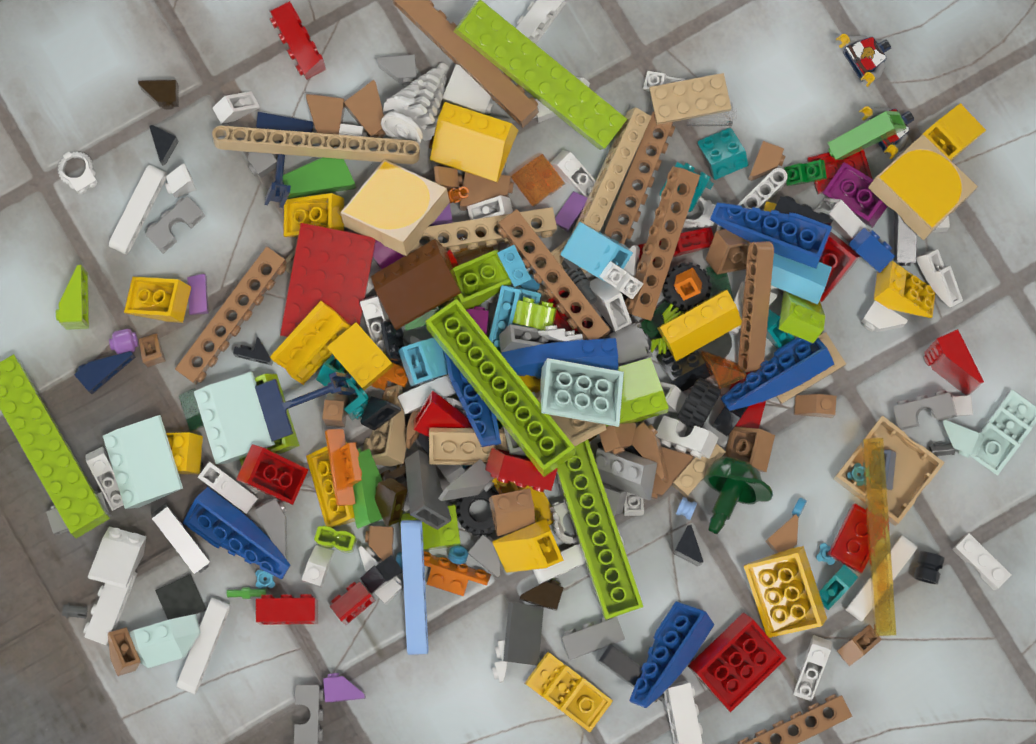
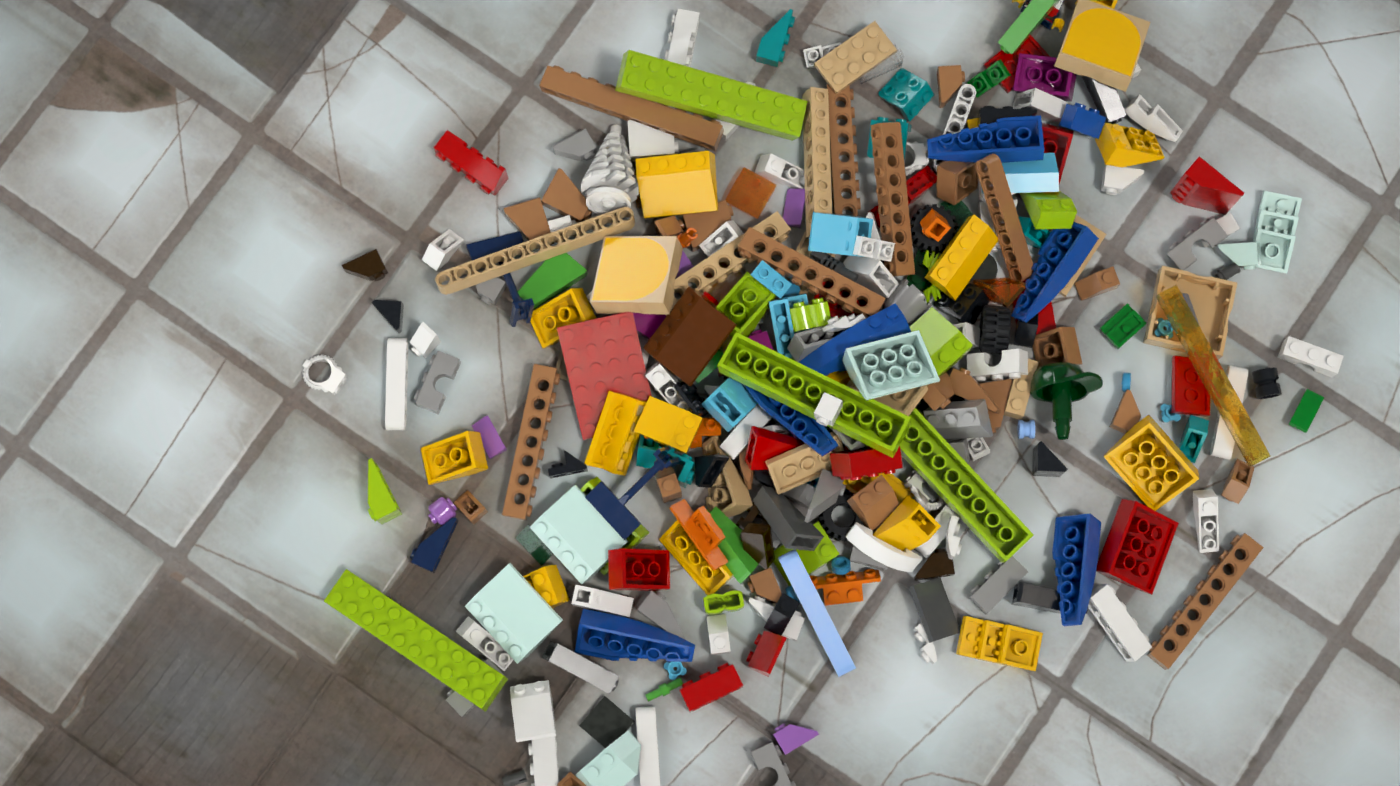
camera: 25 degrees left, 0 degrees up
none -> teal slope [756,9,795,68]
none -> white brick [814,392,843,427]
none -> white slope [846,522,923,572]
none -> white slope [946,515,962,559]
none -> green plate [1099,303,1147,349]
none -> green slope [1289,389,1324,433]

